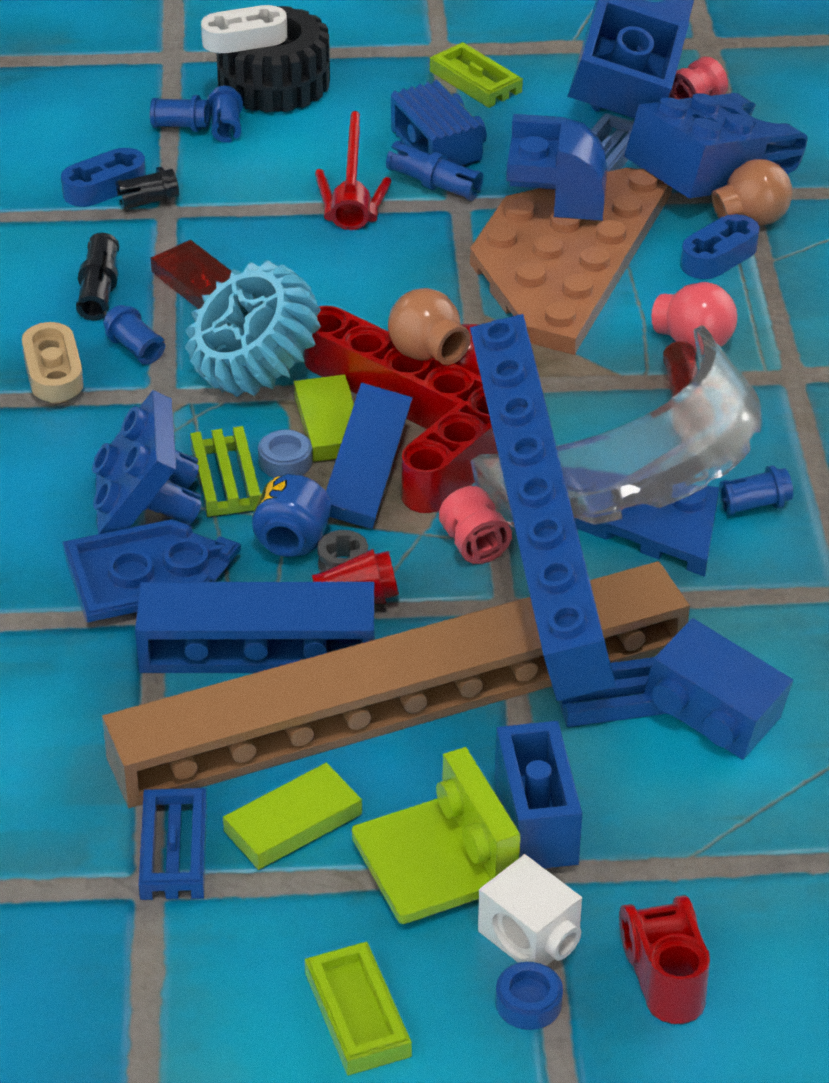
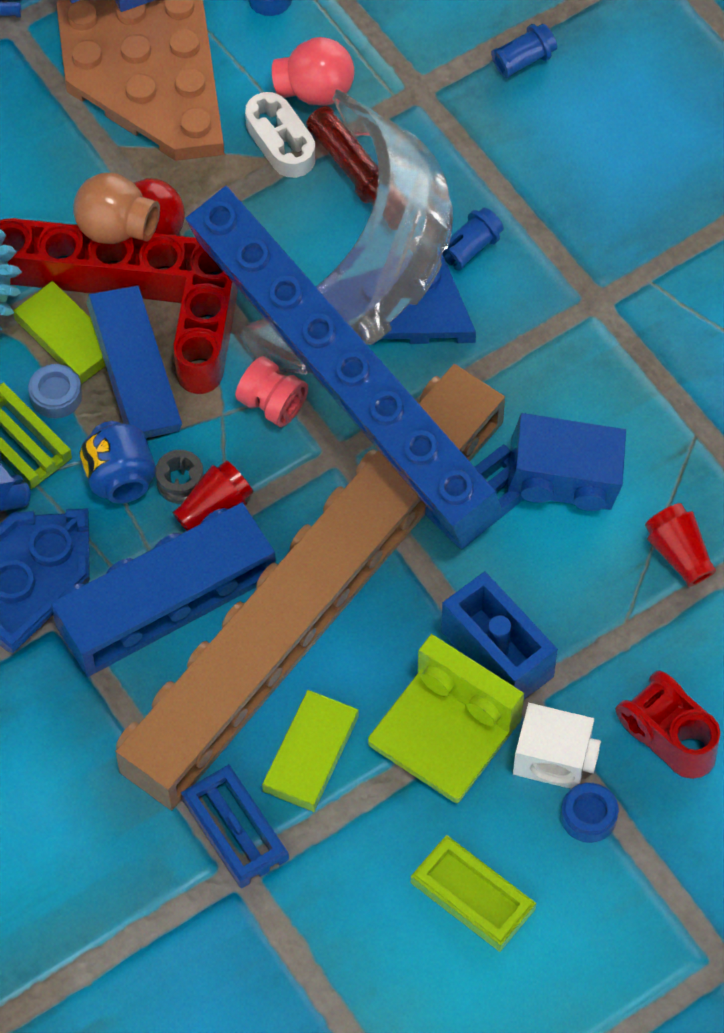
camera: 30 degrees left, 20 degrees up
none -> white beam [245,92,316,178]
none -> red cone [645,503,716,587]

